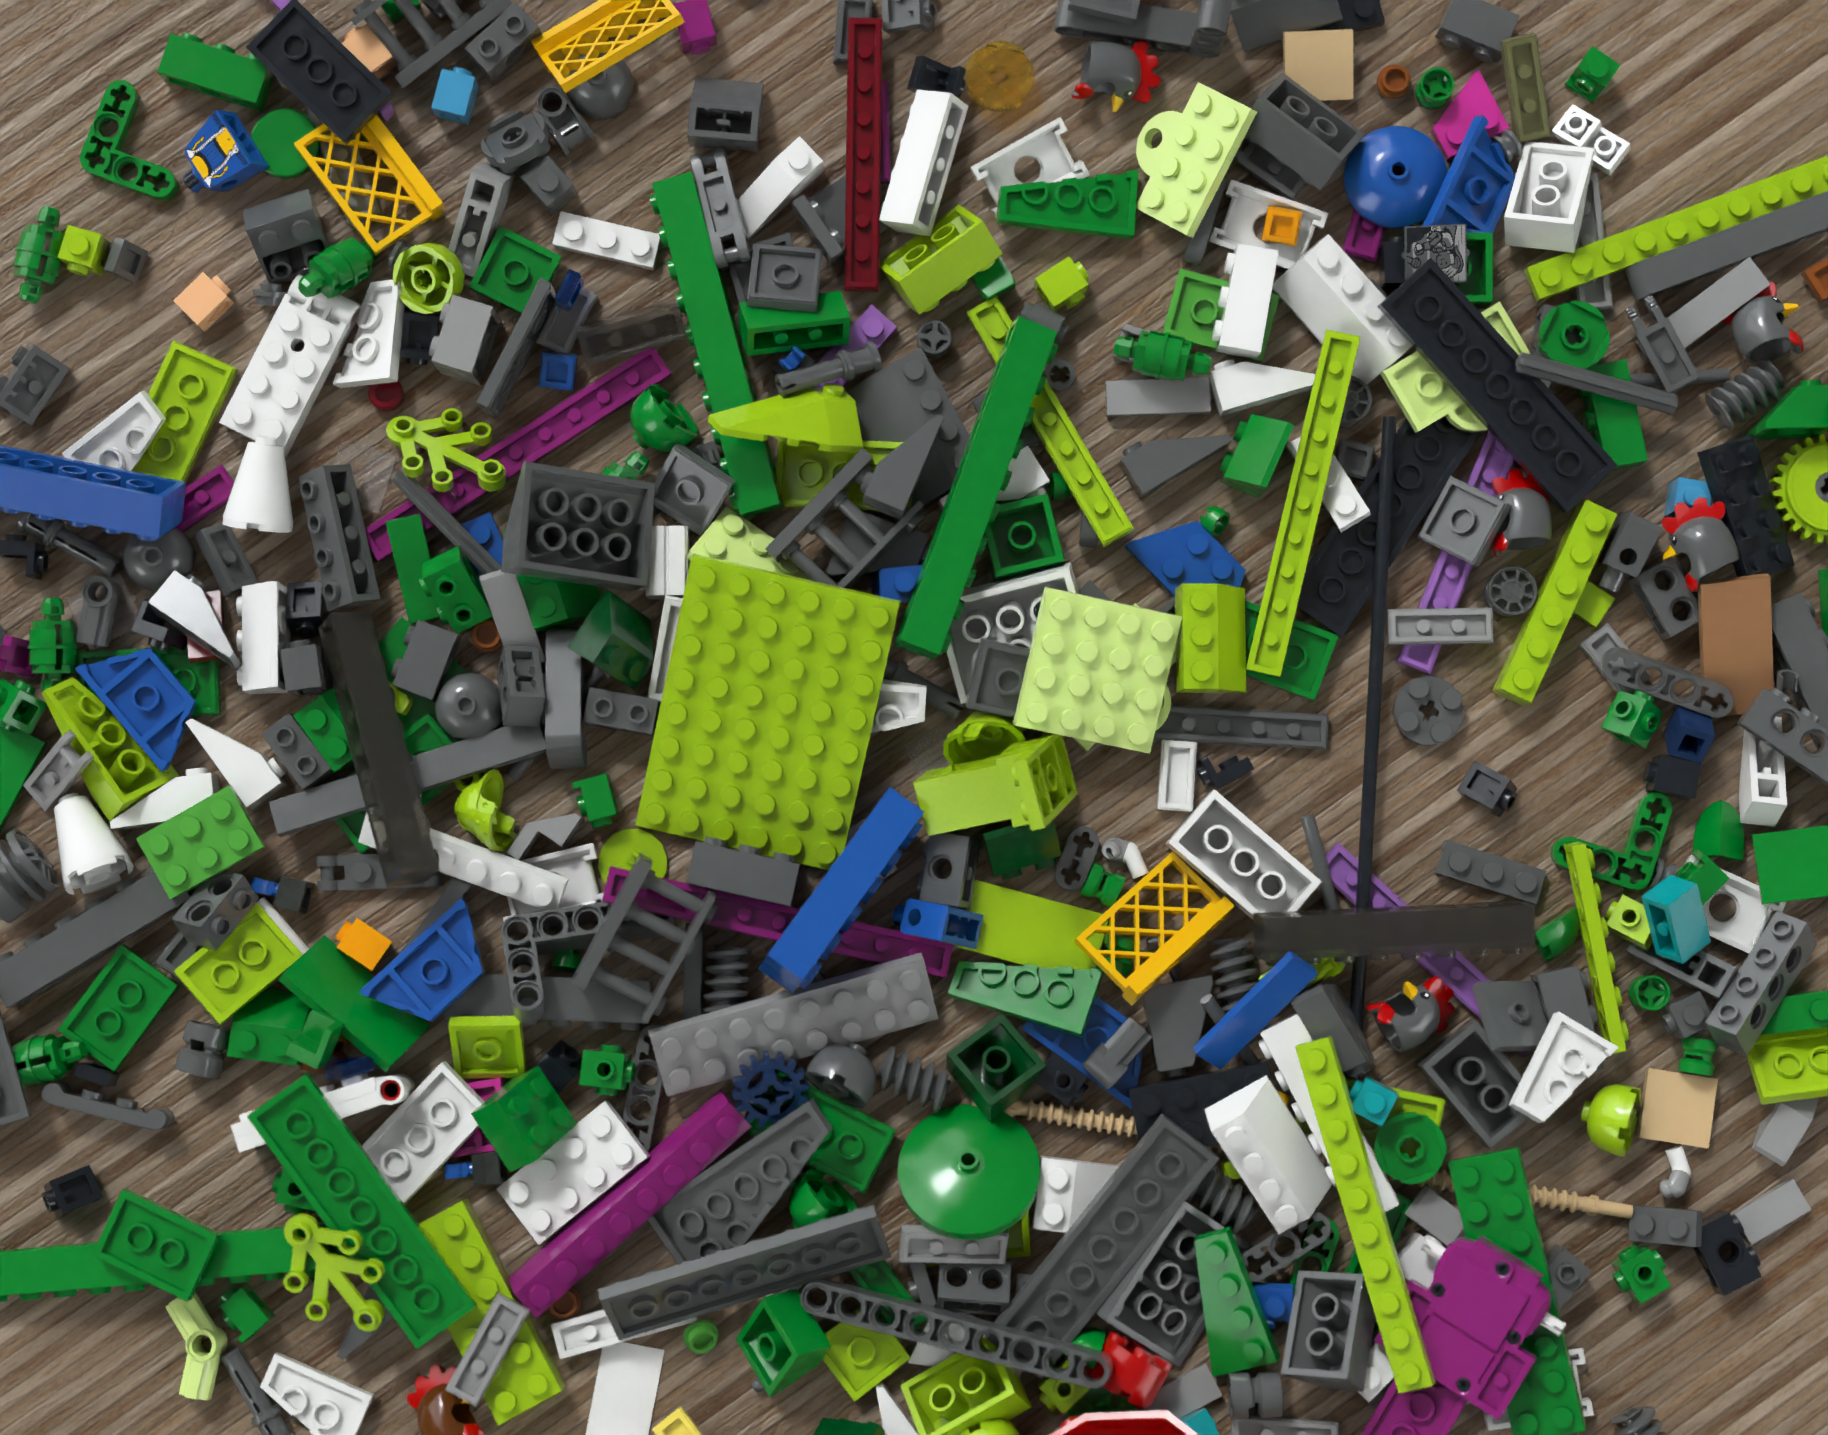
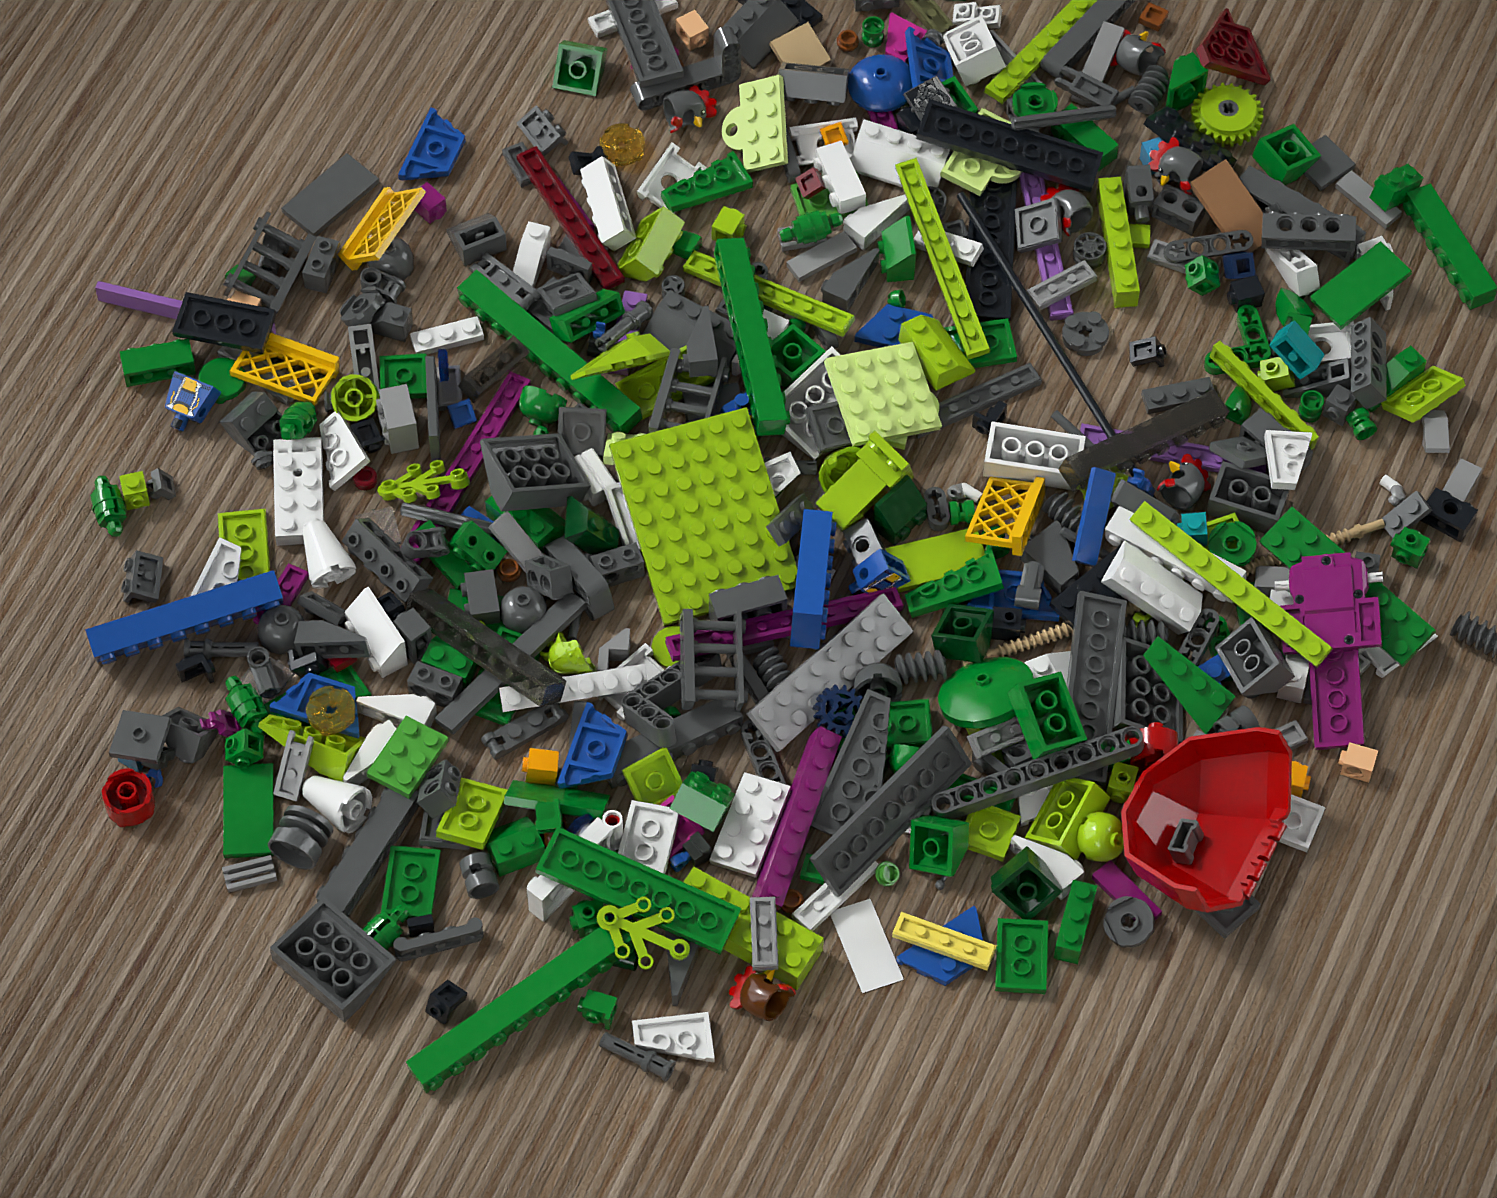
camera: 25 degrees left, 25 degrees down
green beam [80,80,179,201] -> none
green plate [92,1188,221,1301] -> none
yellowish green piece [165,1292,228,1400] -> none
light nougat brick [173,272,234,332] -> none
pearl dark grey piece [251,876,315,914] -> none
dark azure brick [431,67,479,125] -> none
green brick [572,774,619,829] -> none
green brick [579,1044,636,1096] -> none
white tile [1157,740,1197,812] -> none
dark grey hinge [1233,136,1306,201] -> none
lime cylinder [1581,1084,1642,1157] -> none
tan tile [1636,1068,1718,1149] -> none
none -> clear yellow plate [306,686,356,736]
none -> dark grey piece [401,527,450,559]
none -> dark grey plate [766,493,814,546]
none -> dark red plate [795,167,826,200]
none -> green plate [800,853,825,885]
none -> green brick [1008,671,1087,760]
none -> blue plate [1127,468,1155,497]

